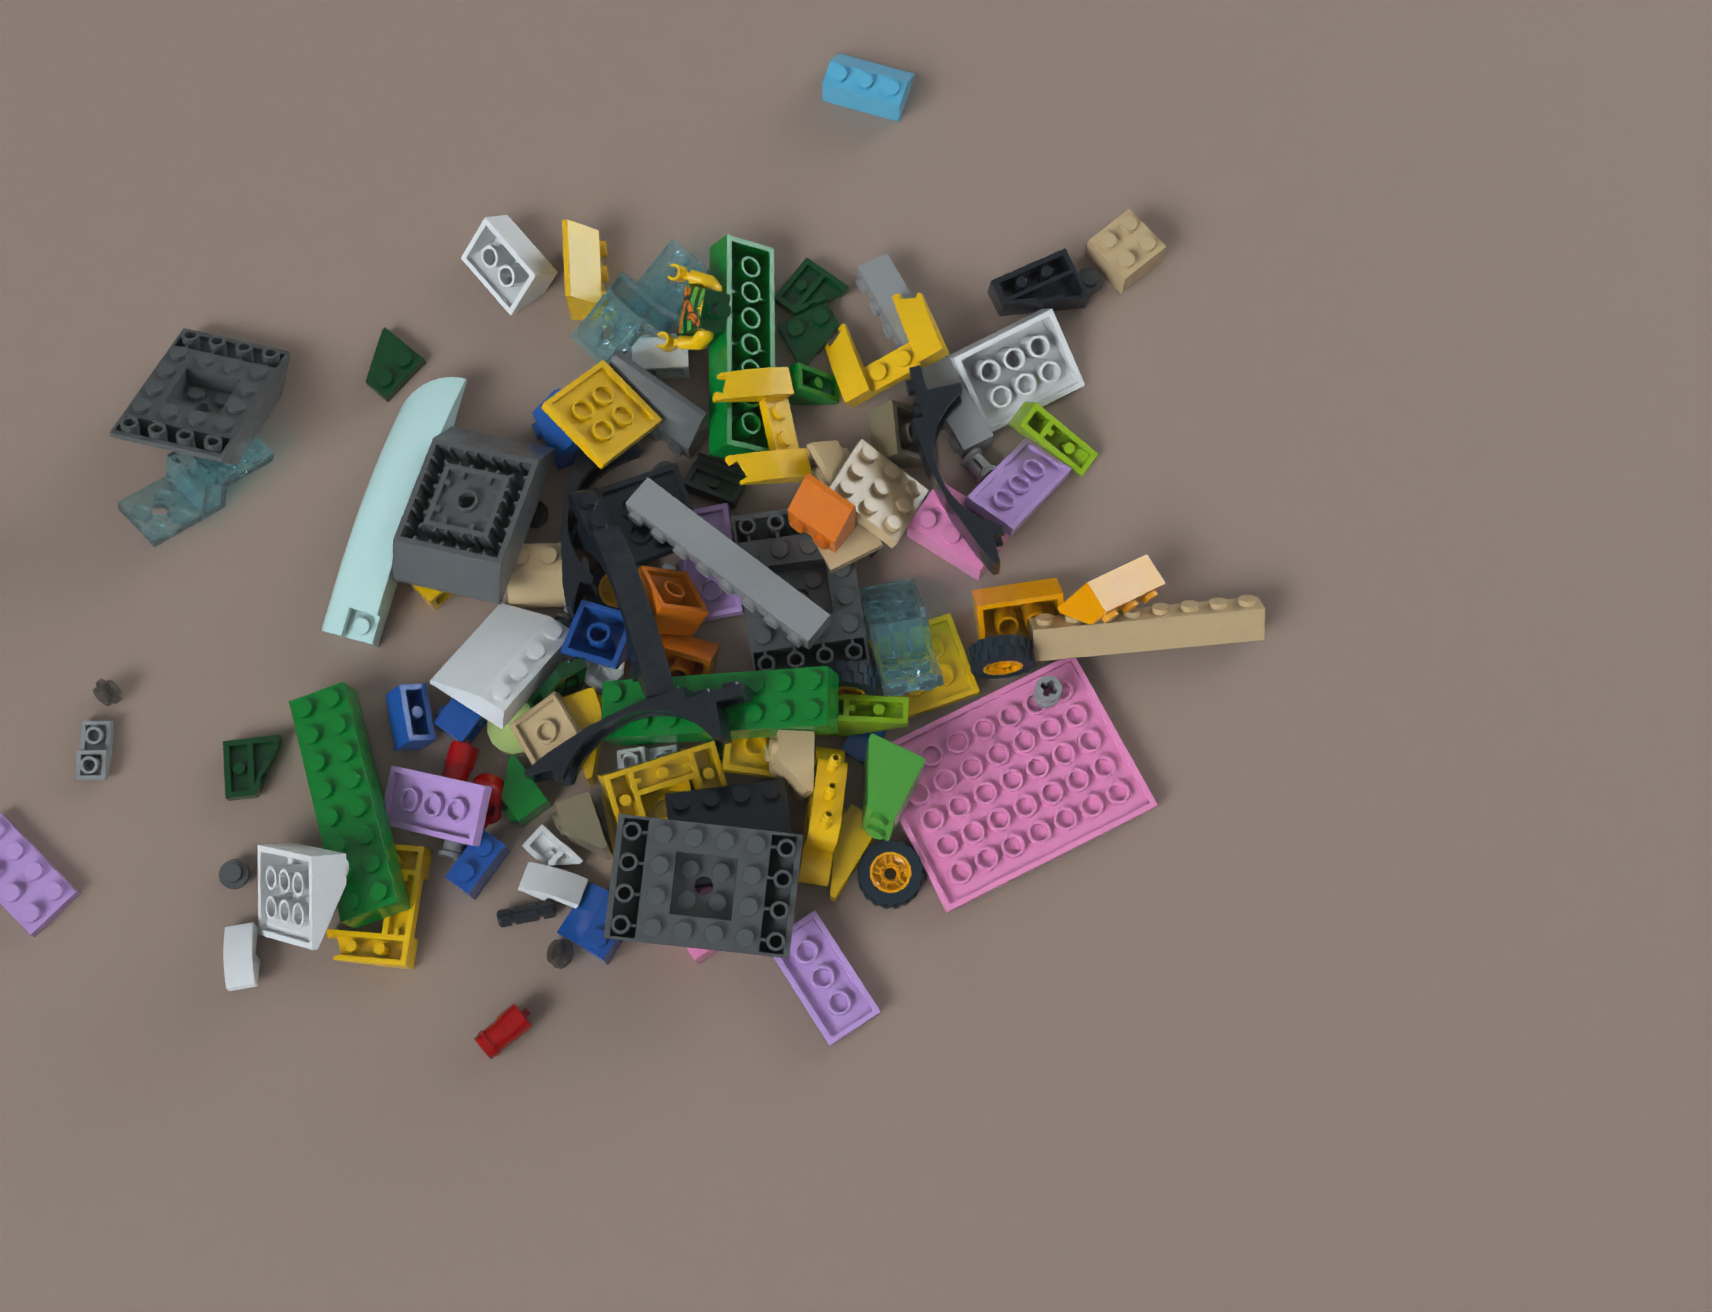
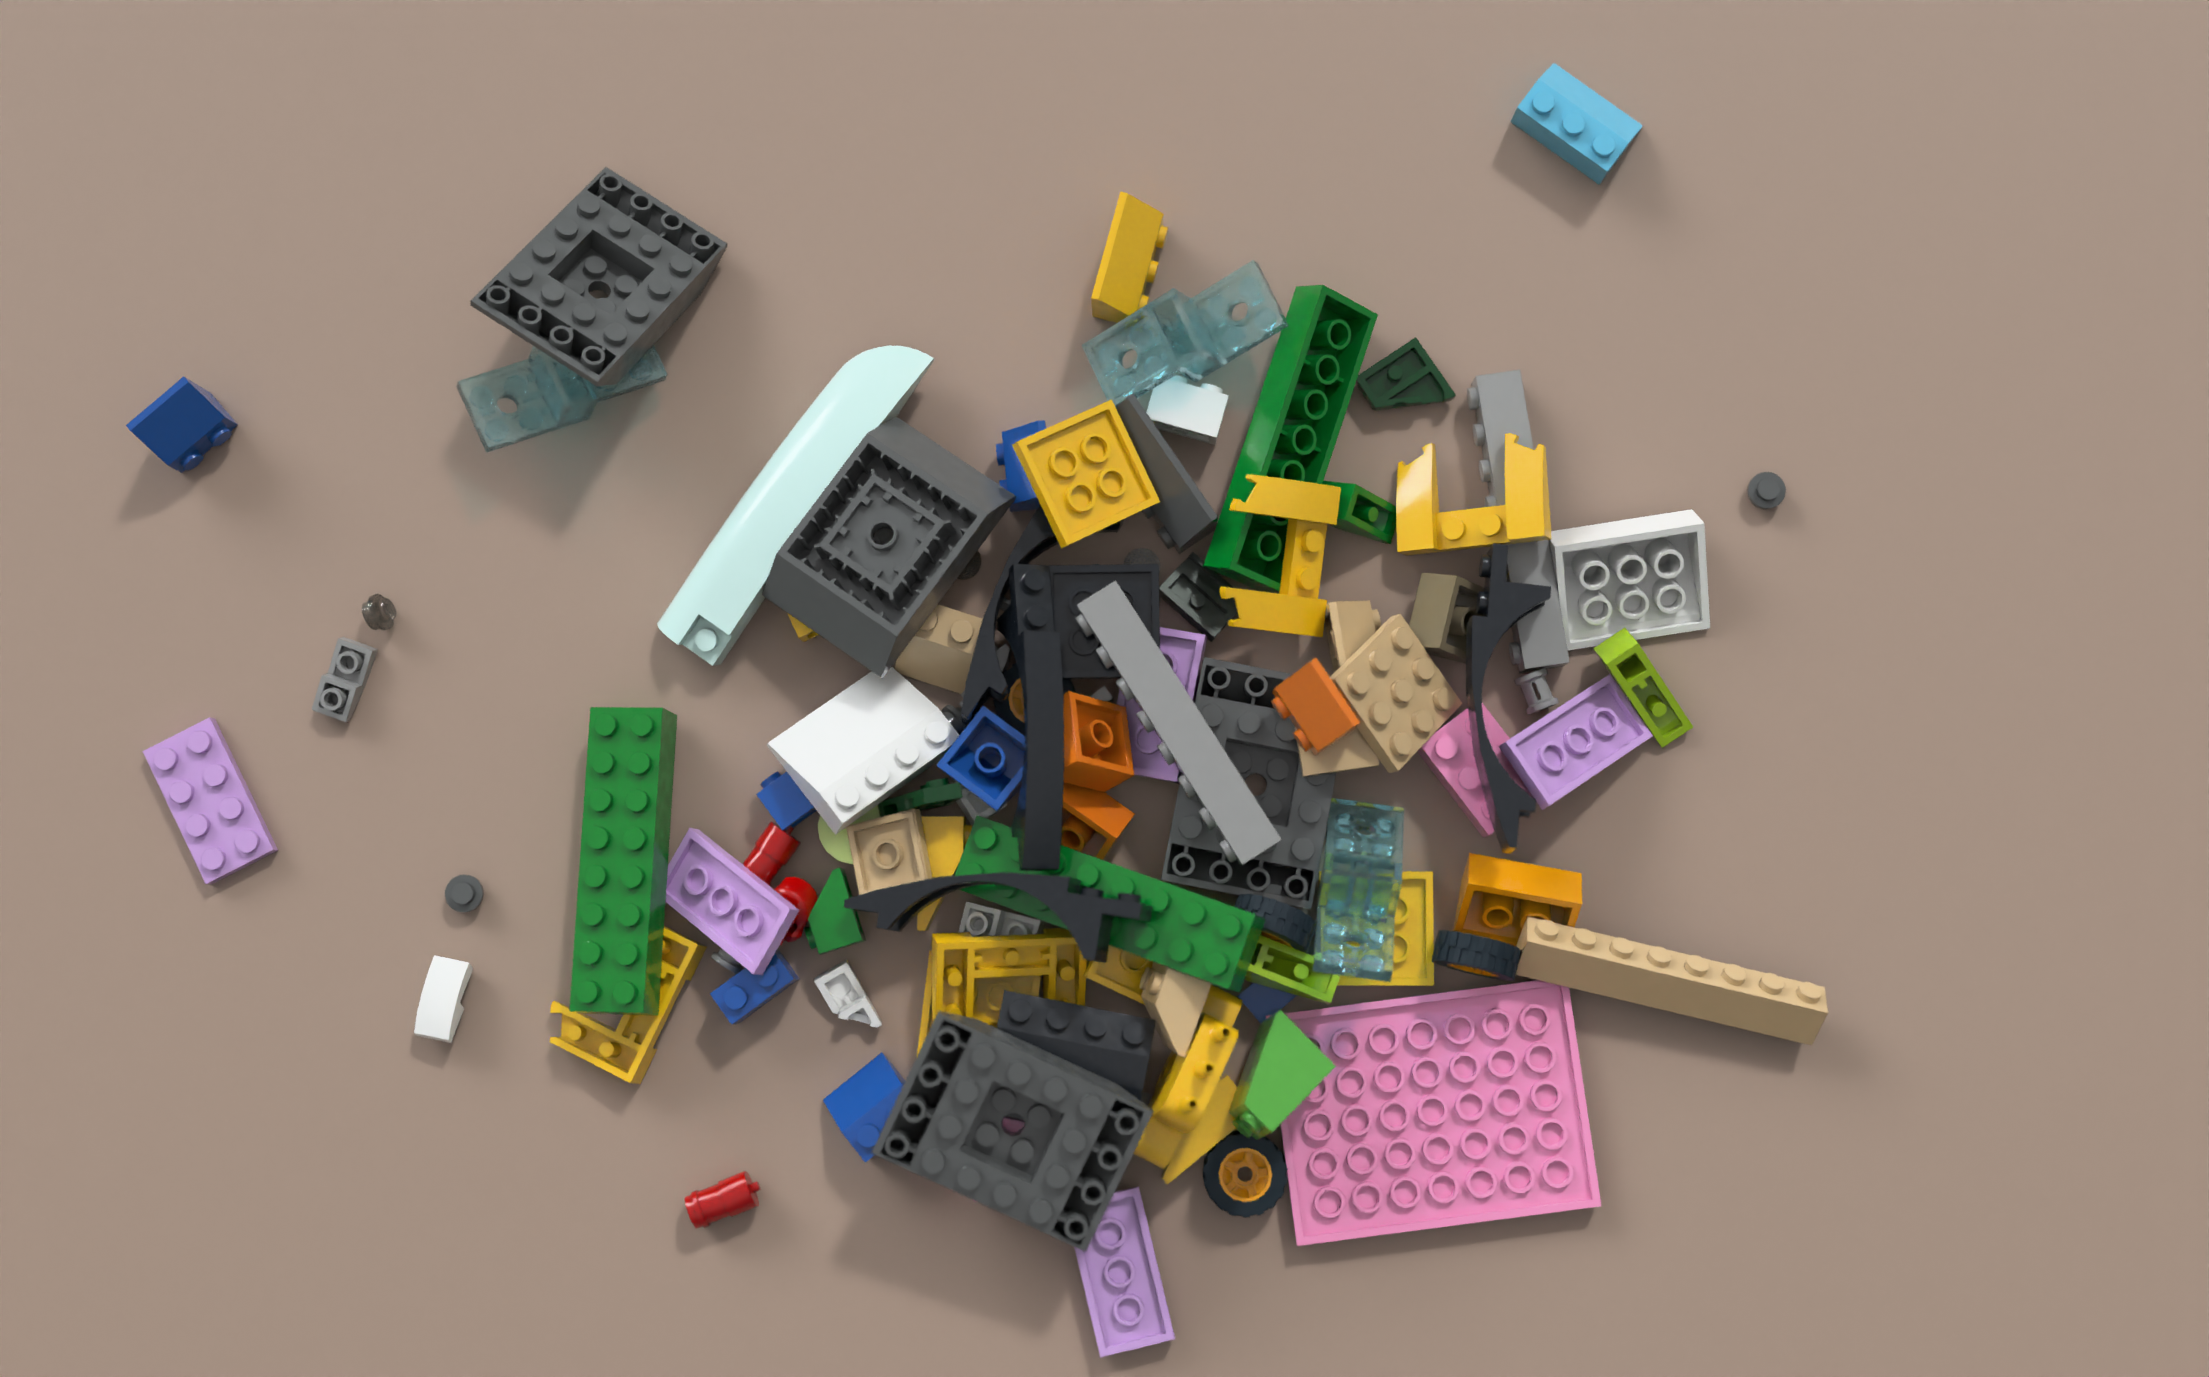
camera: 25 degrees right, 10 degrees up
dark green wing [223,734,283,801] -> none
white slope [258,842,349,950] -> none
dark green wing [365,327,426,402] -> none
blue brick [385,683,436,751] -> none
white slope [461,215,558,316] -> none
black axle [497,900,557,928] -> none
white slope [517,862,588,909] -> none
clear smoke plate [547,938,574,969] -> none
dark tan slope [552,791,613,860] -> none
torso [656,264,731,352] -> none
dark green wing [777,302,839,365] -> none
black wedge [987,248,1090,316] -> none
light grey bush [1033,675,1062,709] -> none
slope [1057,554,1166,625] -> none
tan brick [1085,208,1166,294] -> none

